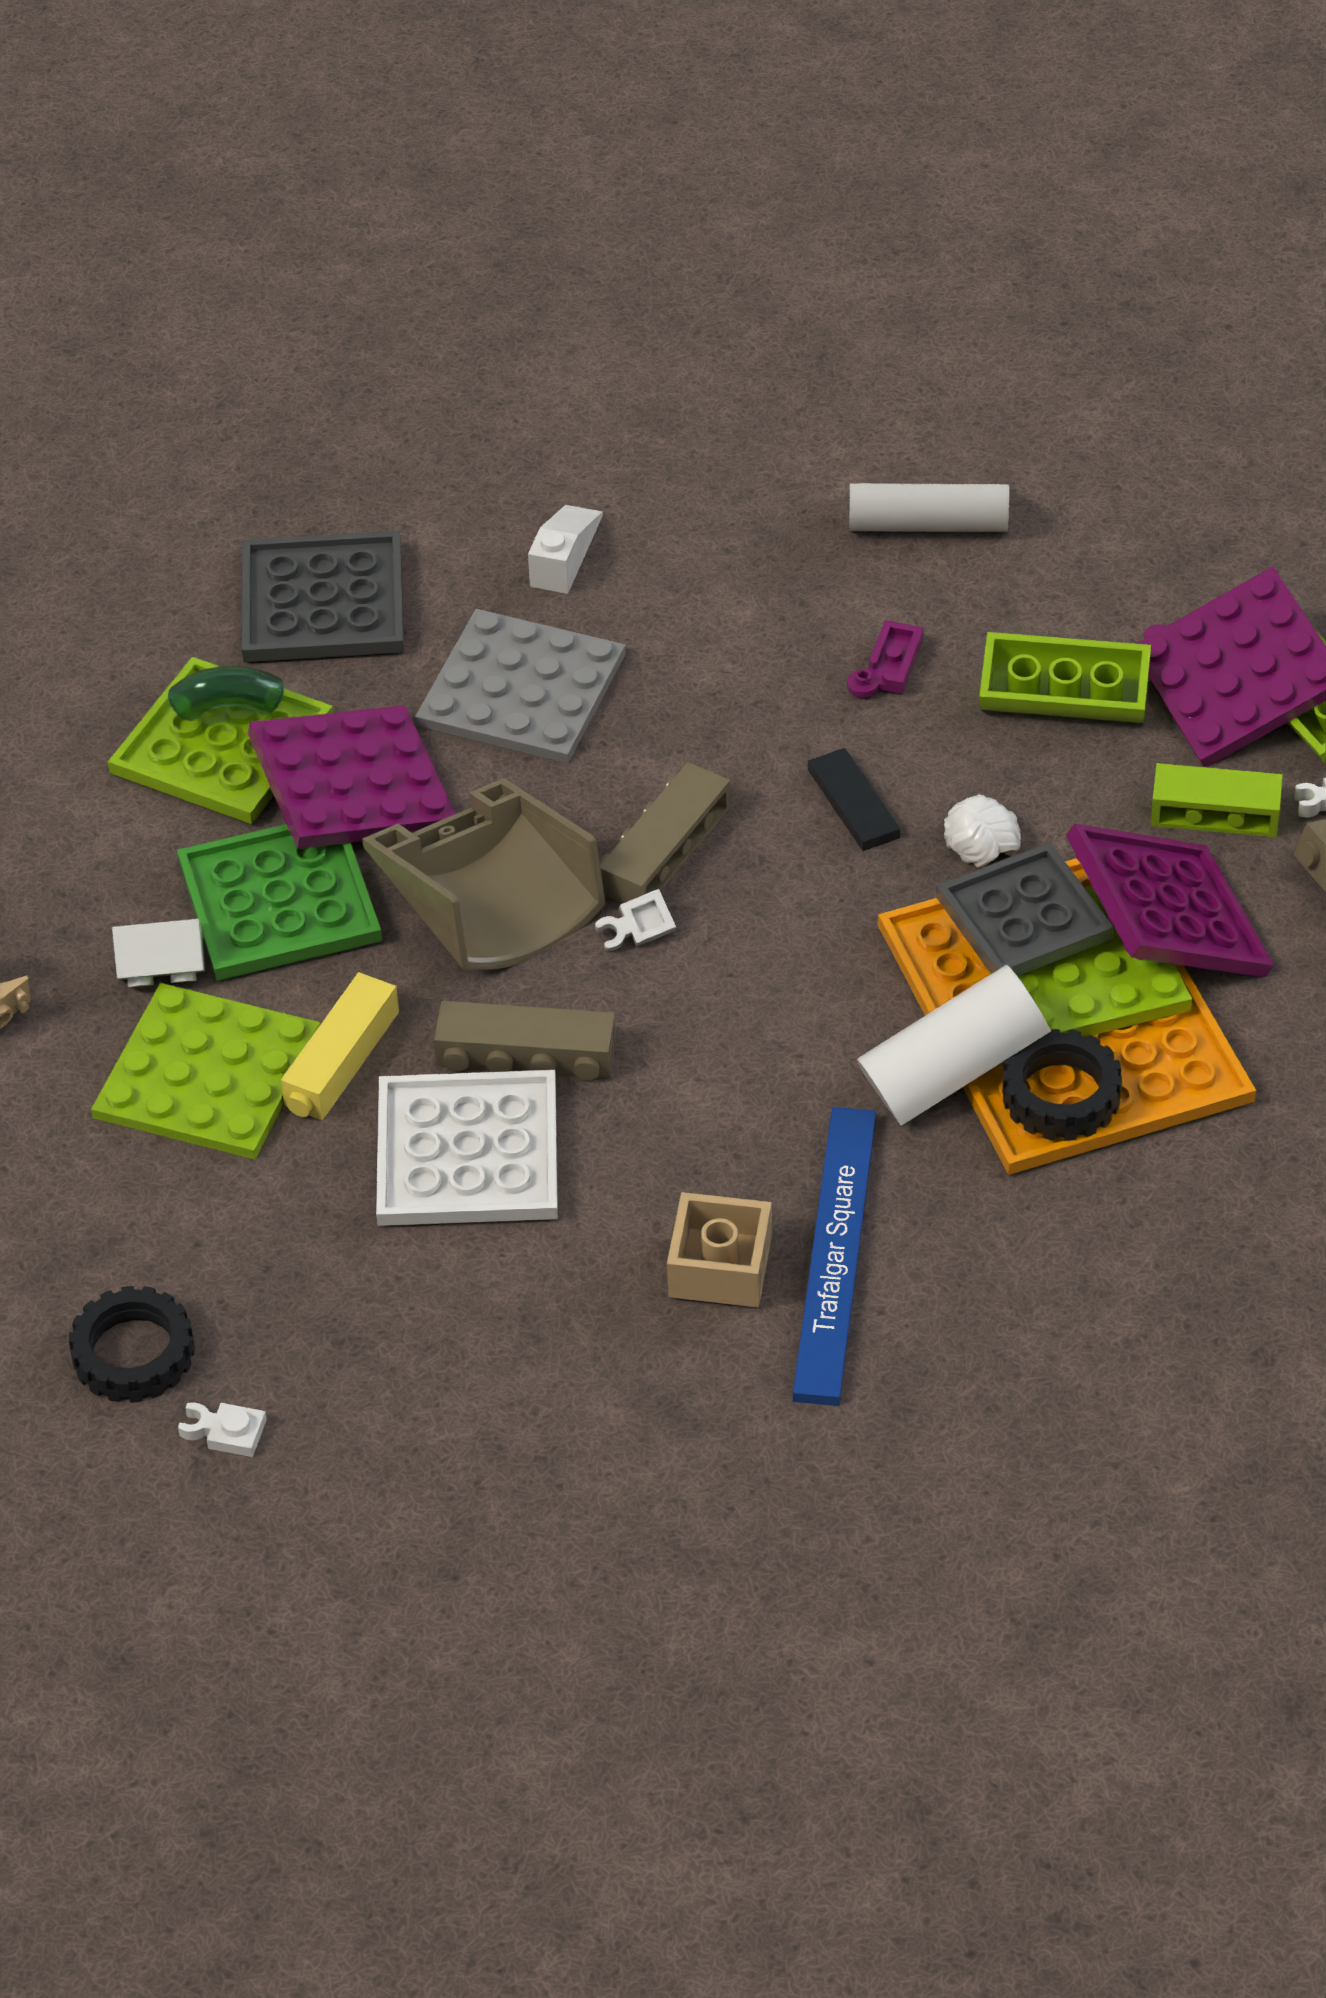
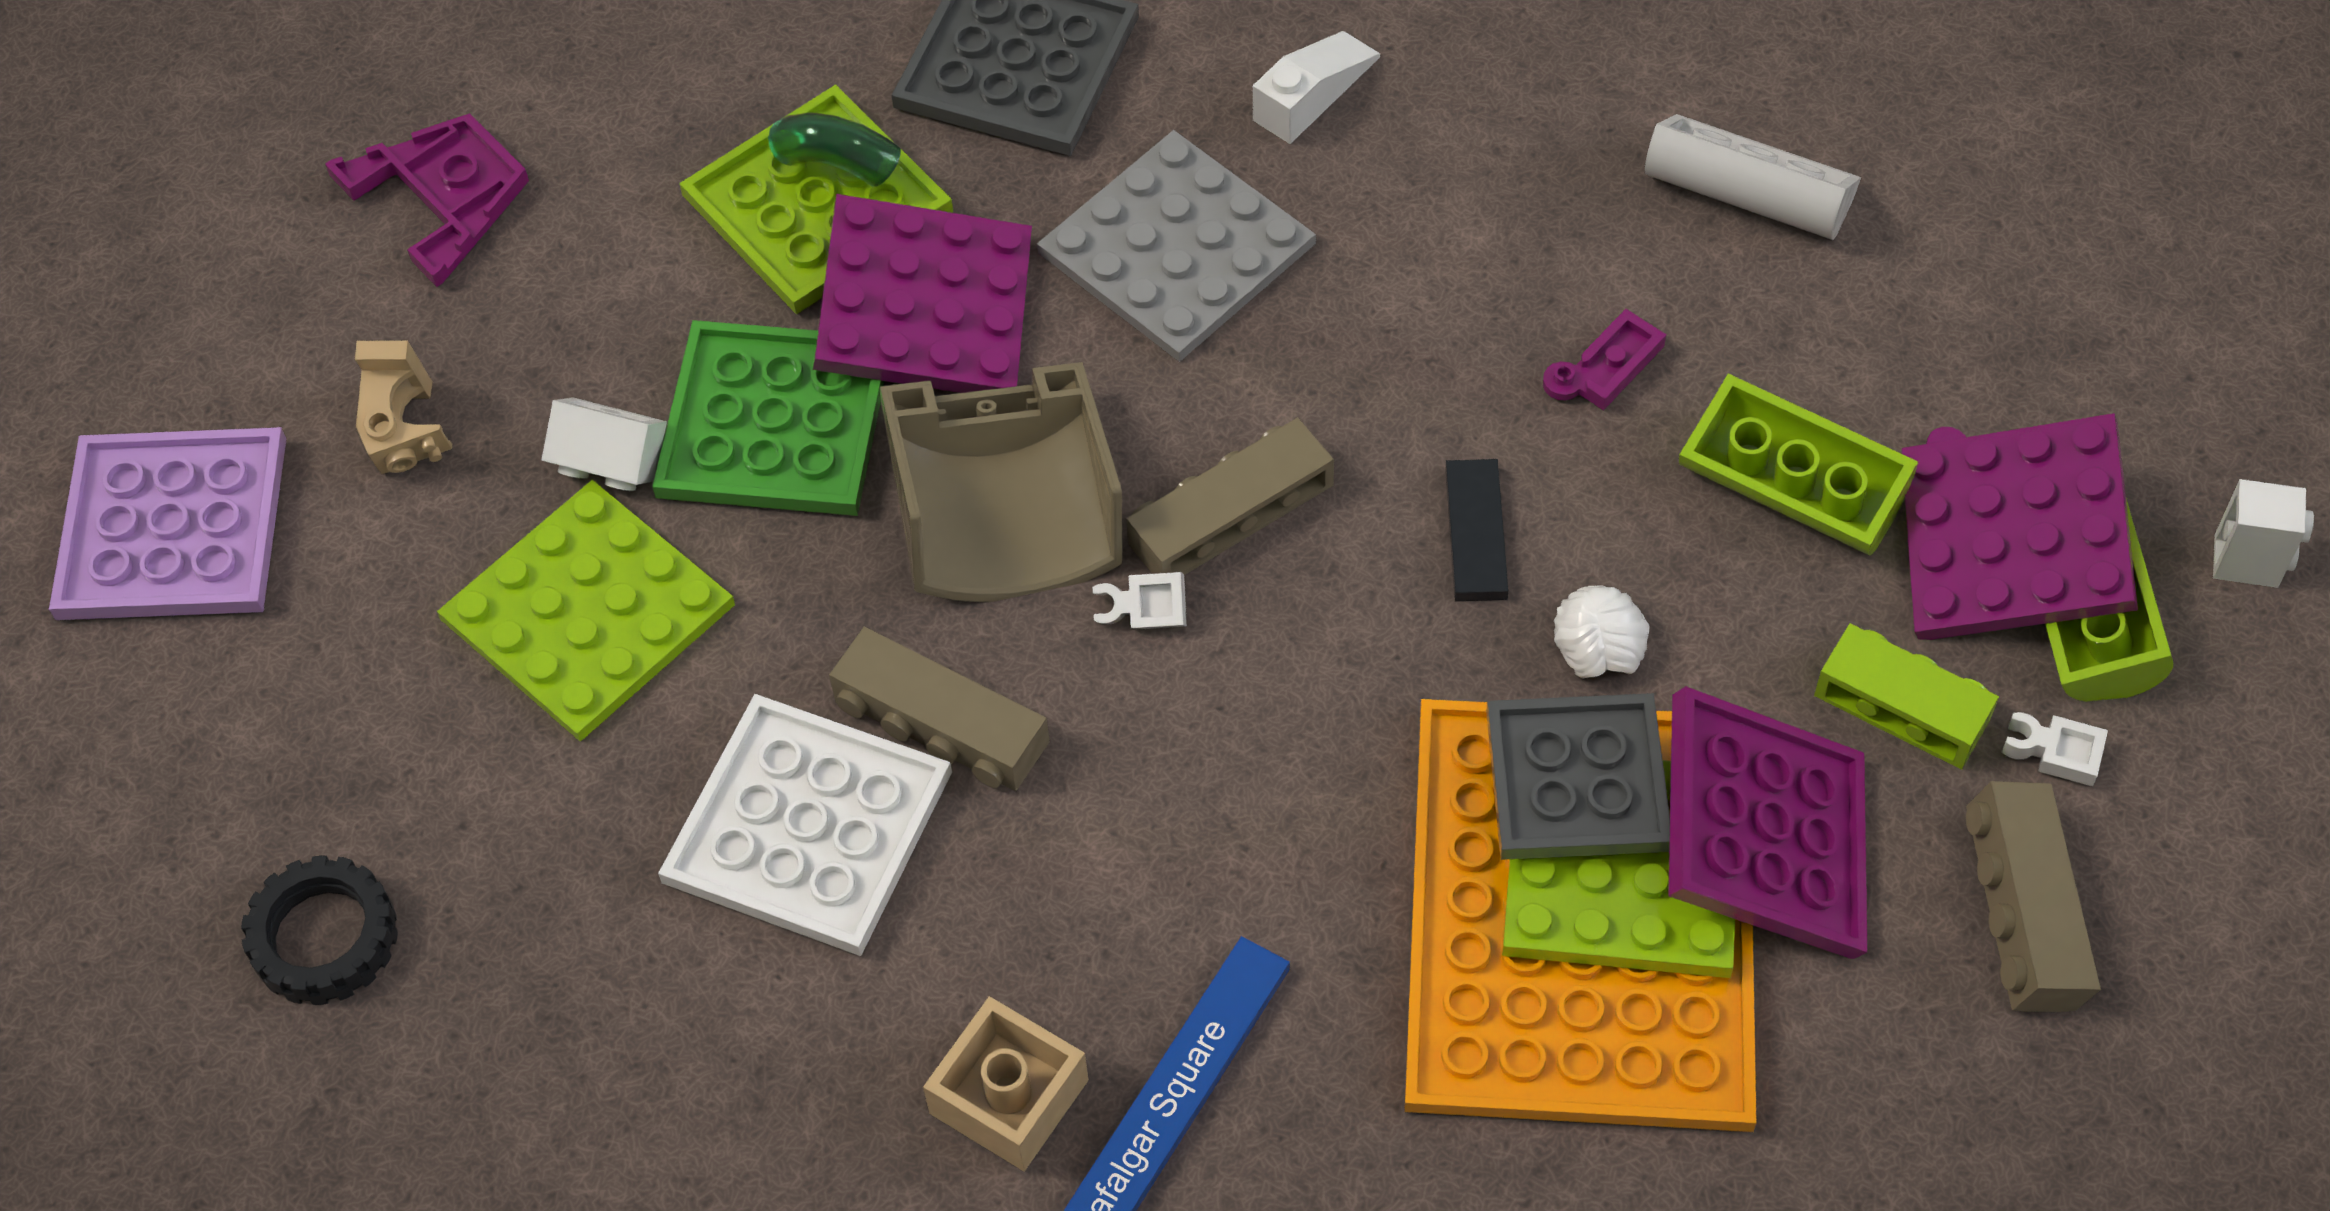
camera: 25 degrees right, 10 degrees up
white plate [178,1403,267,1457] -> none
light yellow brick [281,972,399,1121] -> none
white brick [856,965,1051,1126] -> none
black tyre [1002,1029,1122,1141] -> none

